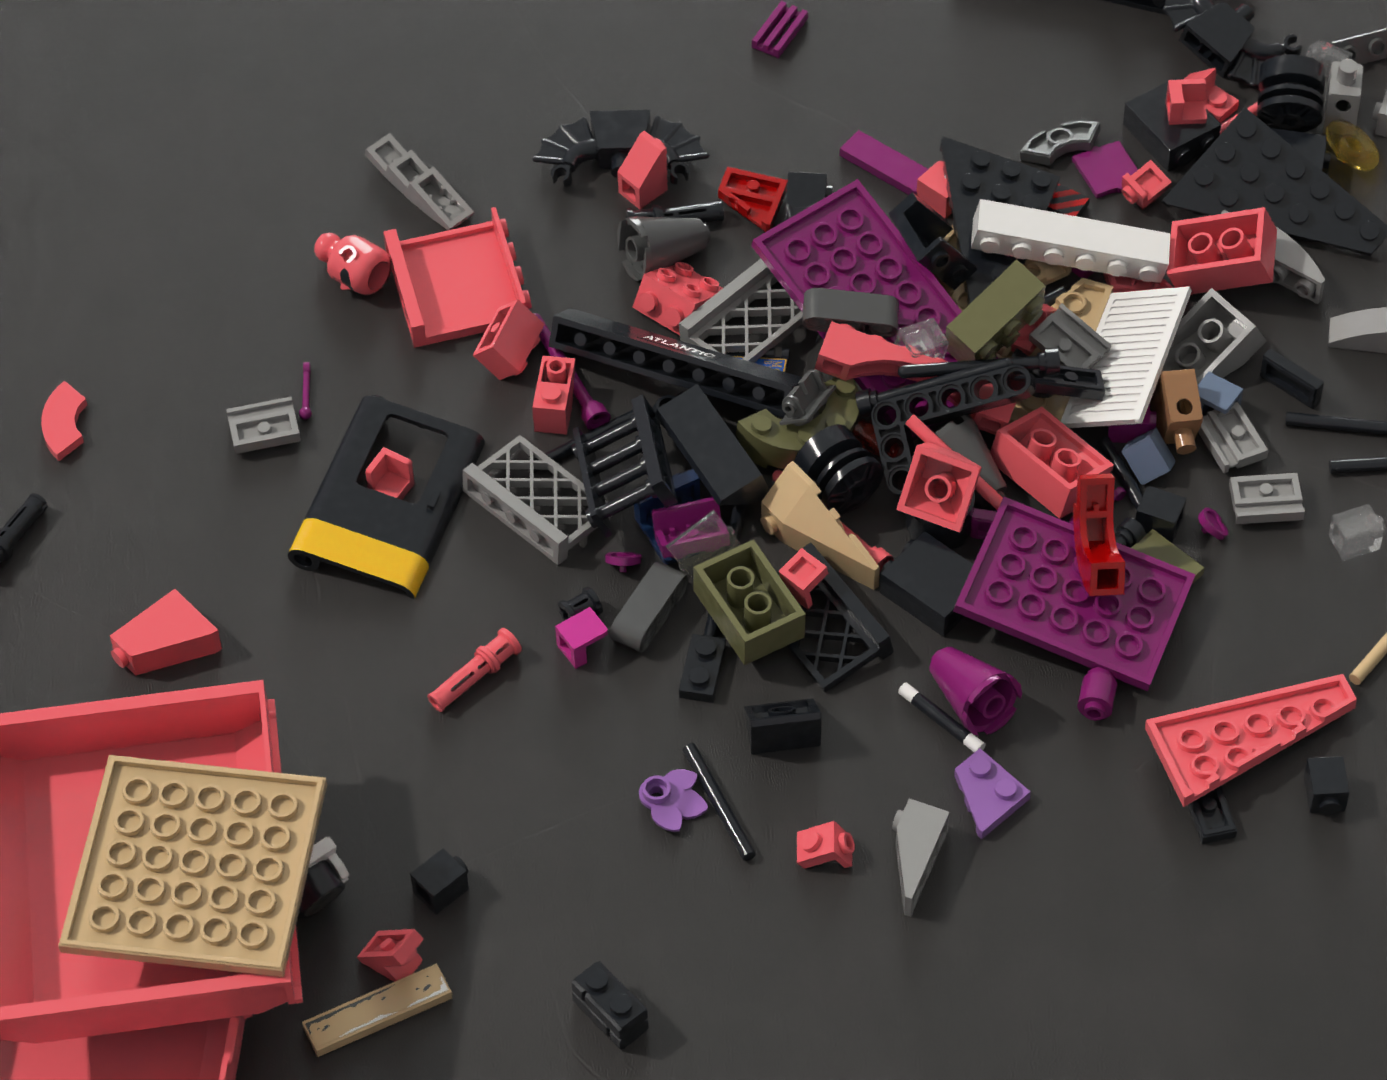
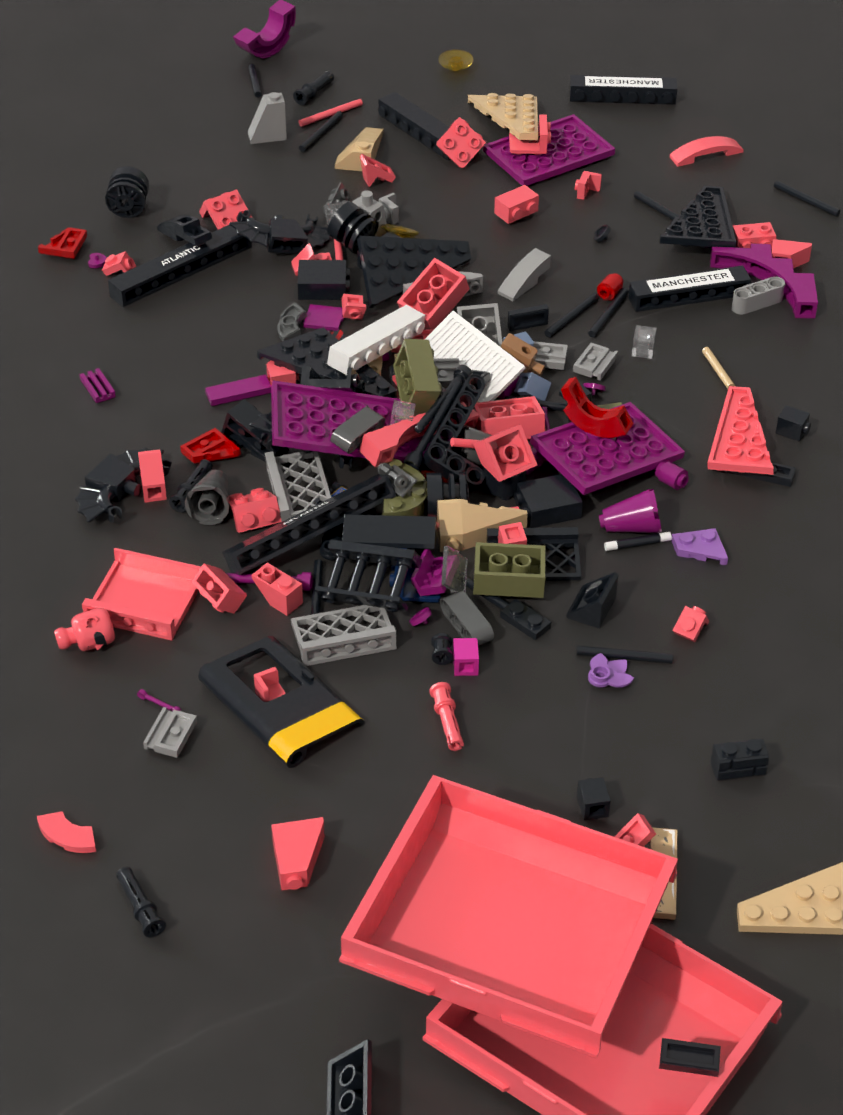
camera: 60 degrees left, 10 degrees down
tan tile [58,755,327,977] -> none
light grey slope [365,133,474,230] -> none
light grey slope [892,798,950,917] -> none
coral panel [1166,79,1207,125] -> none

